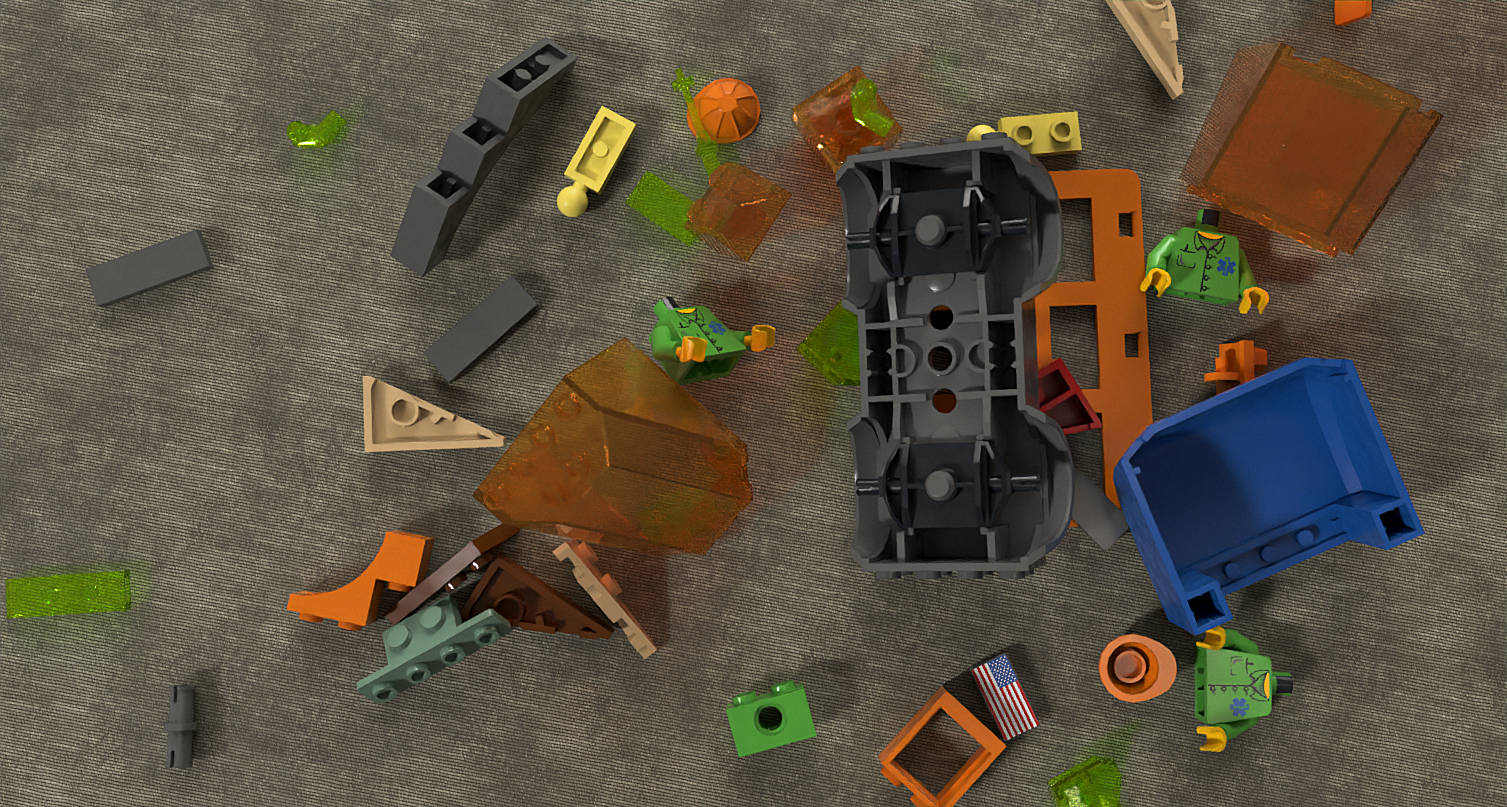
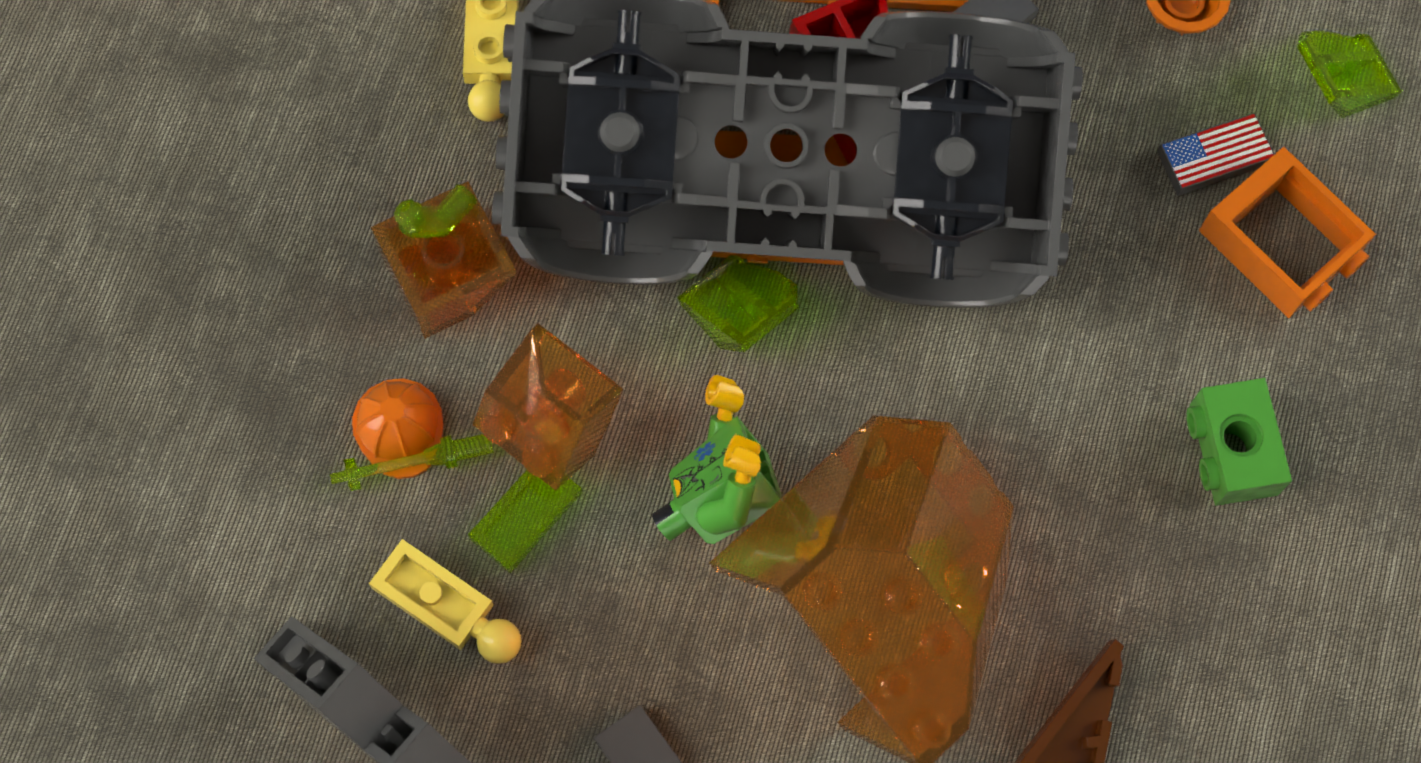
camera: 90 degrees left, 15 degrees down
tan wing [552,539,658,659] -> none

